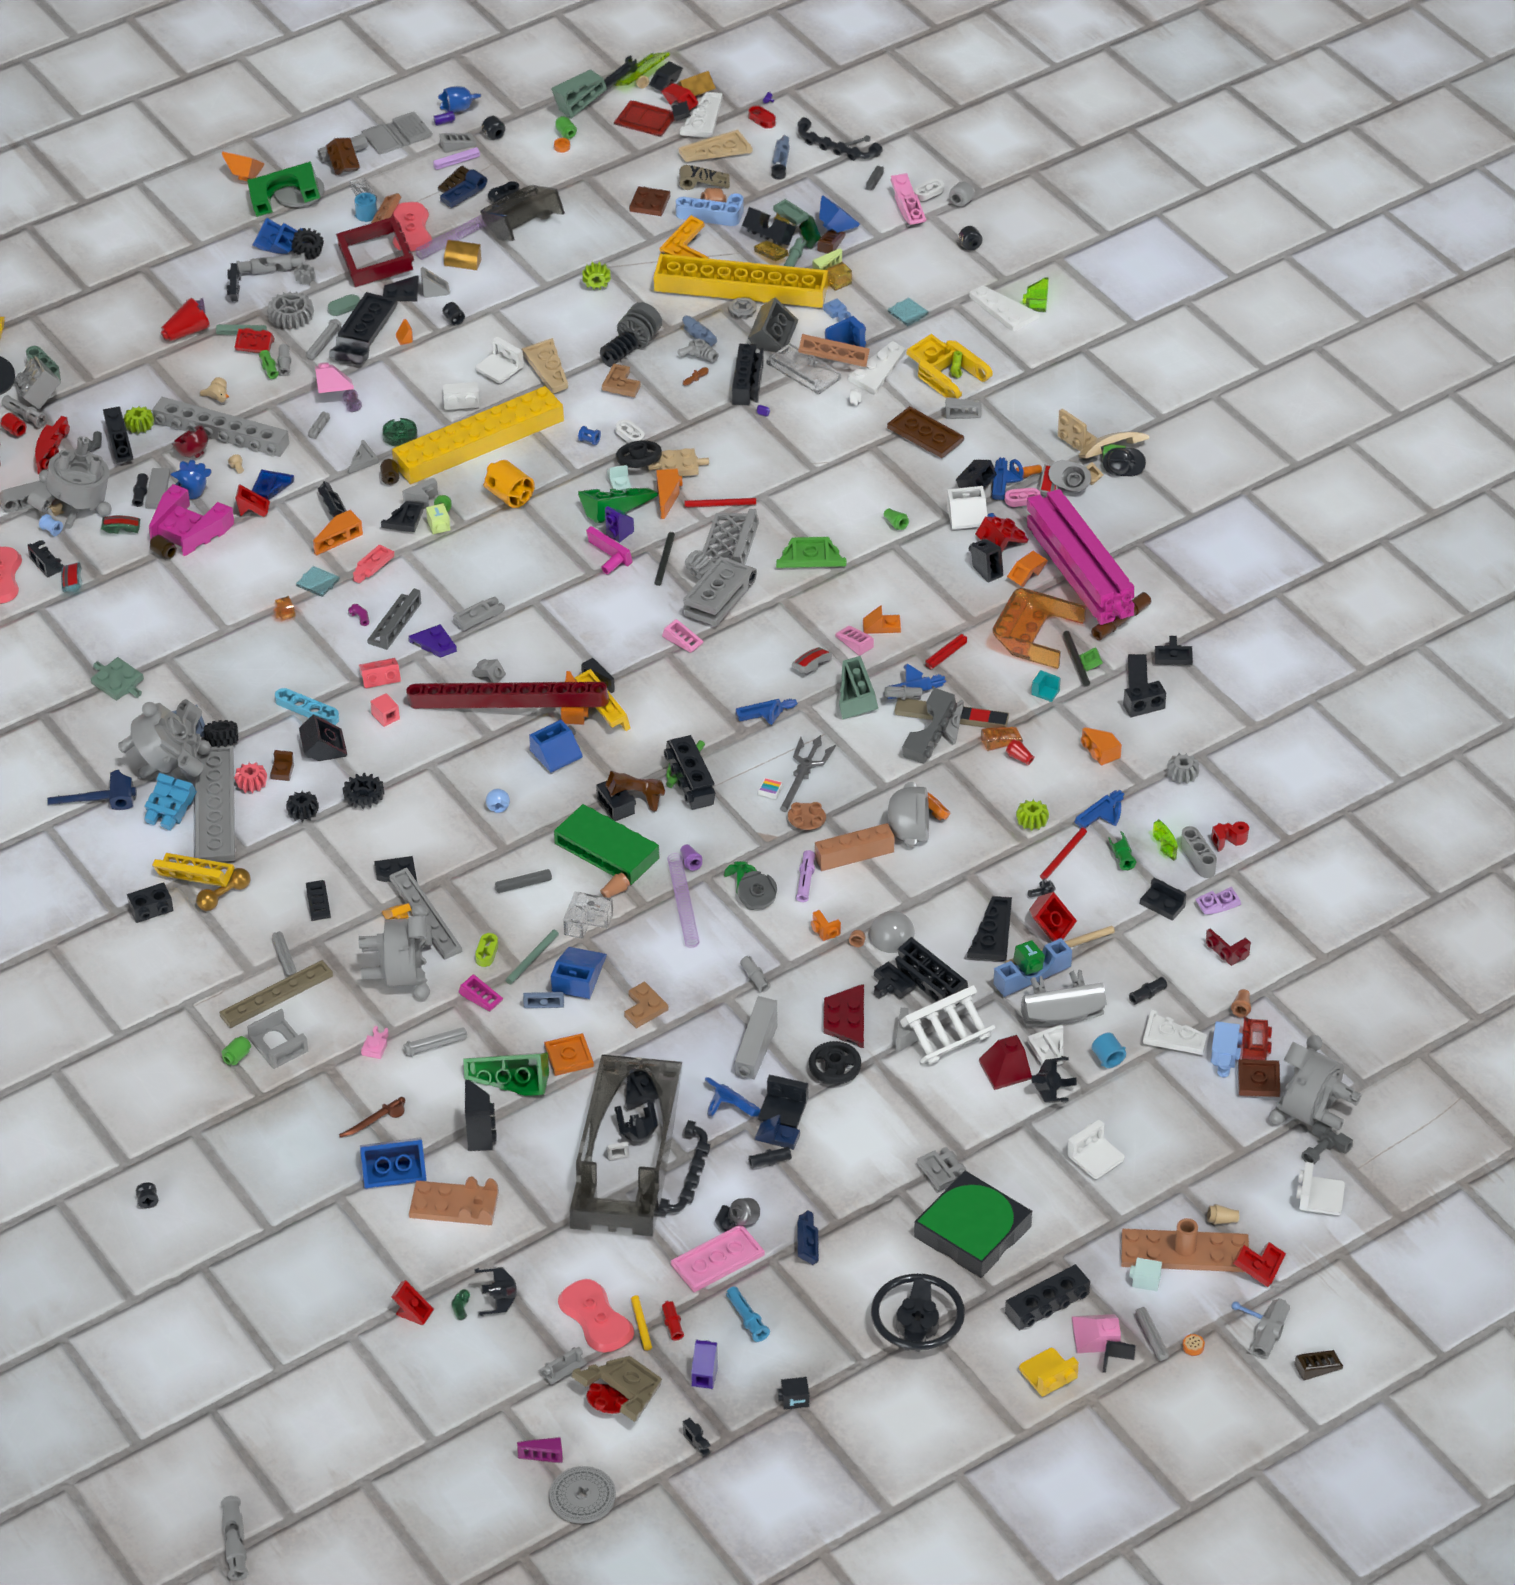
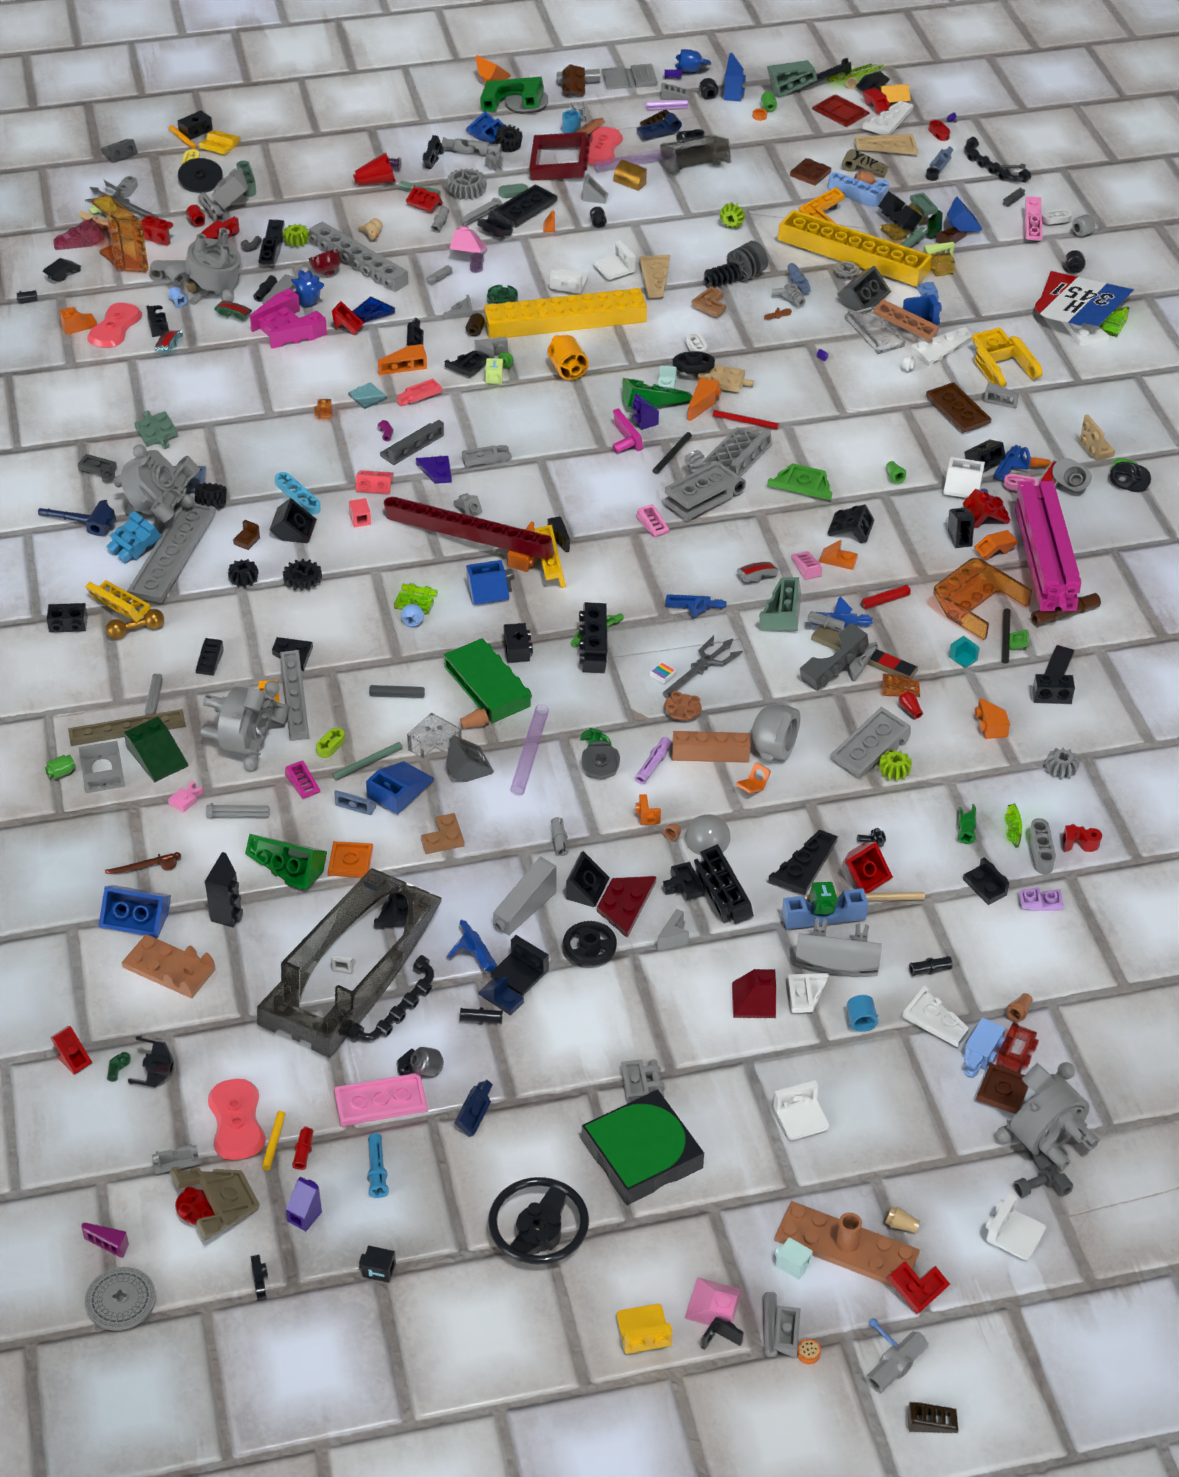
camera: 20 degrees right, 0 degrees up
dark brown brick [150,535,177,559] -> none
tan piece [228,454,244,474] -> none
coral gear [234,762,267,793] -> none
bright green pin [259,350,279,379] -> none
black wing [383,275,419,302] -> none
blue bush [578,426,601,445] -> none
reddish brown animal [606,771,665,812] -> none
black piece [614,1099,658,1142] -> none
black slope [671,101,691,121] -> none
medium lavender cone [680,844,703,871] -> none
black brick [732,343,764,406] -> none
clear light blue piece [888,297,929,326] -> none
white fence [900,985,995,1064] -> none
orange plate [928,792,951,820] -> none
lime arm [950,351,962,378] -> none
black brick [1005,1264,1090,1331] -> none
black piece [1031,1056,1077,1103] -> none
red bar [1040,827,1087,880] -> none
blue piece [1074,790,1125,829] -> none
tan slope [1079,432,1149,458] -> none
tan slope [1086,462,1103,485] -> none
black hinge [1154,636,1193,665] -> none
dark red bracket [1206,928,1251,966] -> none
none -> dark grey hinge [78,454,117,482]
none -> dark green slope [124,717,188,782]
none -> clear neon green plate [394,583,438,615]
none -> dark grey slope [446,735,494,782]
none -> black slope [566,851,610,907]
none -> blue slope [724,53,746,102]
none -> orange bracket [736,762,771,794]
none -> light grey slope [774,1306,801,1358]
none -> black bracket [827,504,874,543]
none -> light grey hinge [831,706,911,778]
none -> sticker [1035,271,1135,326]

